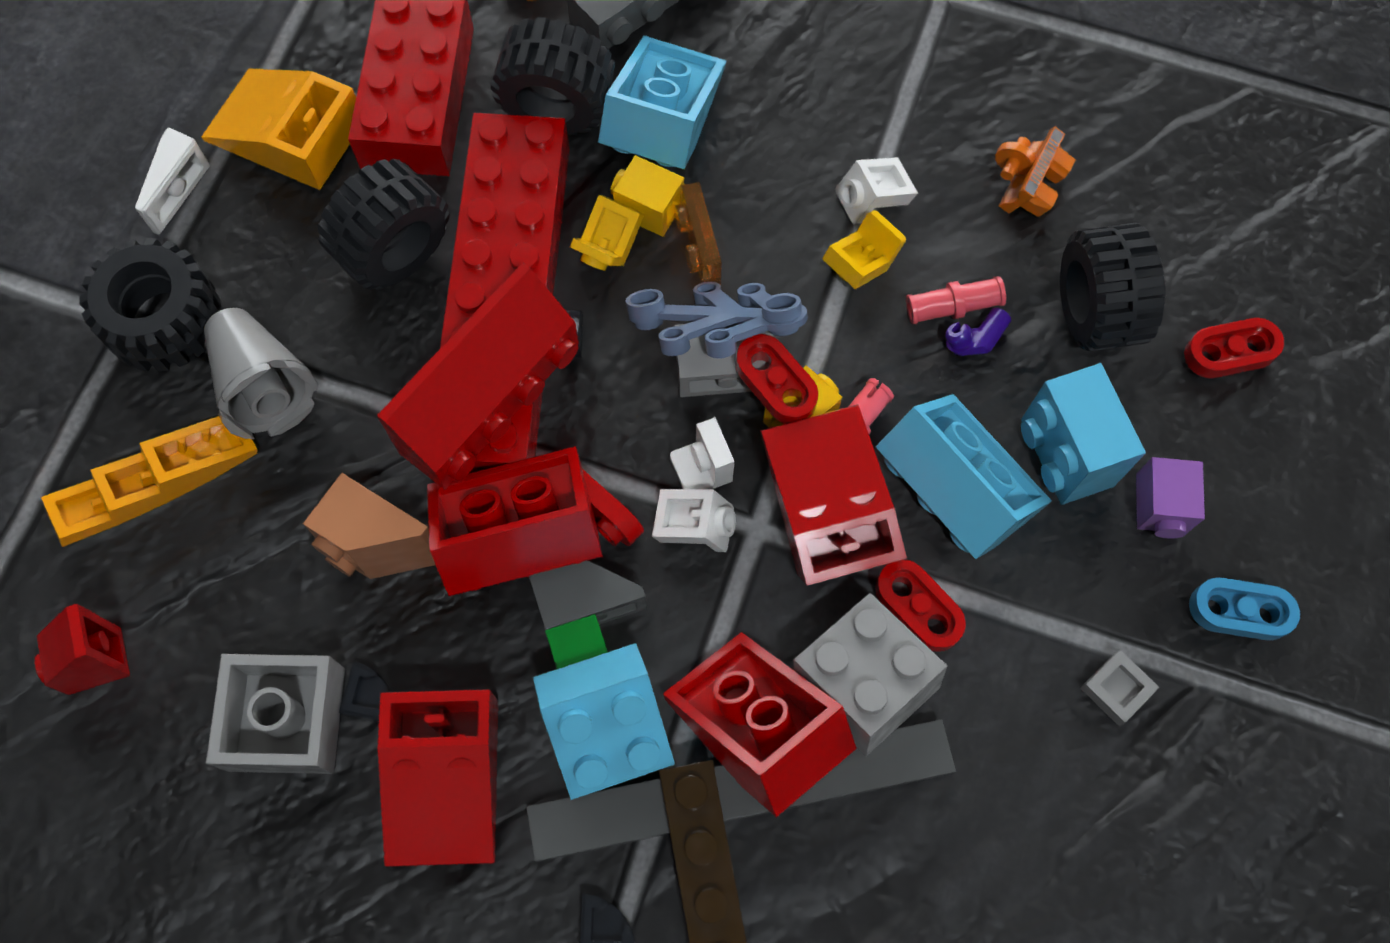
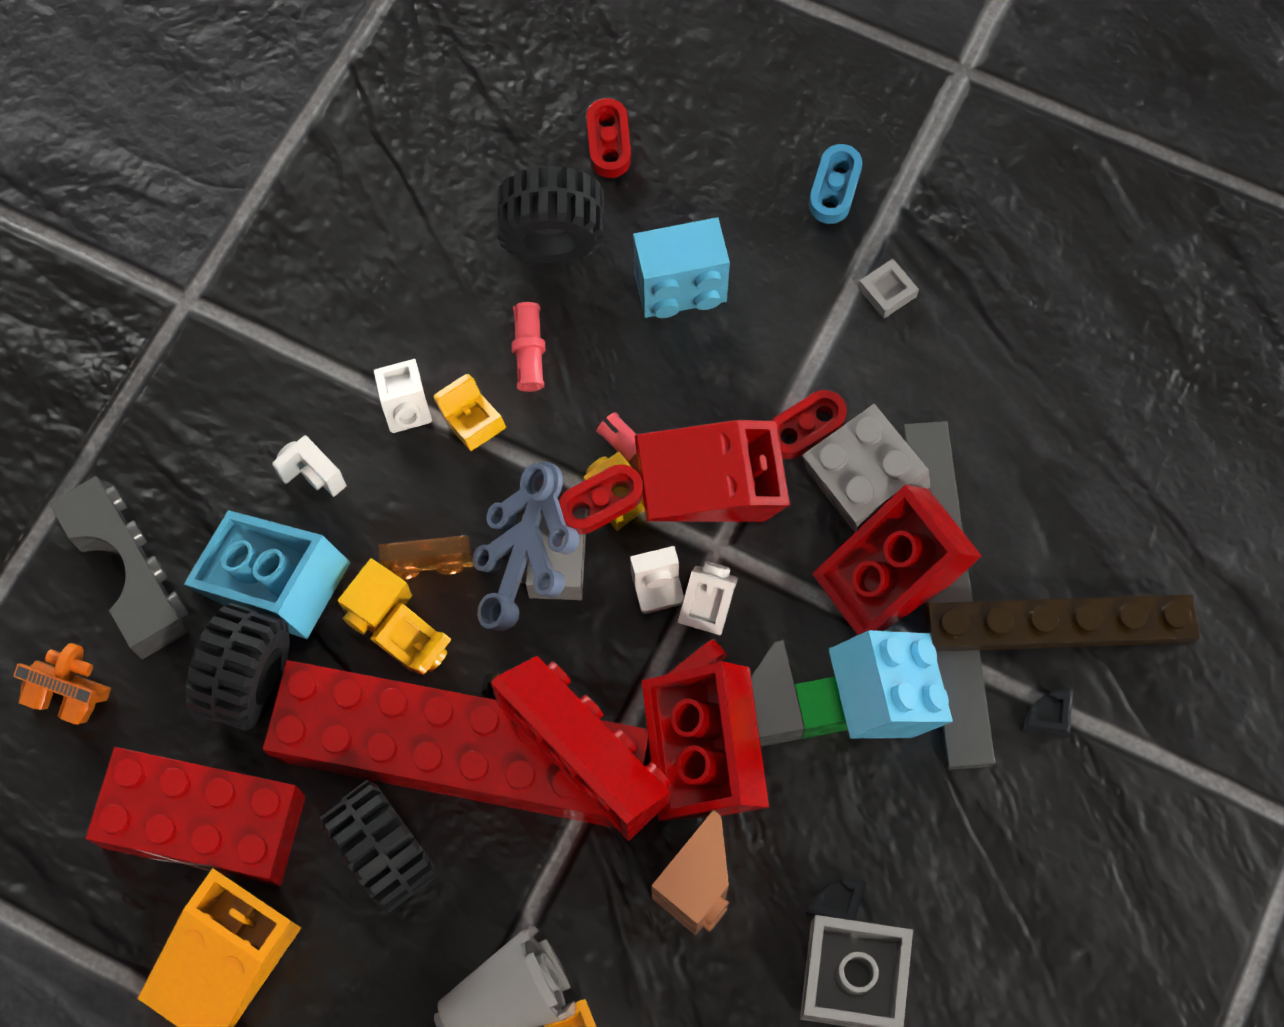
camera: 80 degrees left, 0 degrees up
red slope [378,690,498,867] -> none
medium azure slope [876,394,1052,559] -> none
dark purple arm [945,307,1012,356] -> none
orange hips [995,126,1076,217] -> none
medium lavender brick [1136,457,1205,538] -> none
none -> white bracket [272,435,347,497]

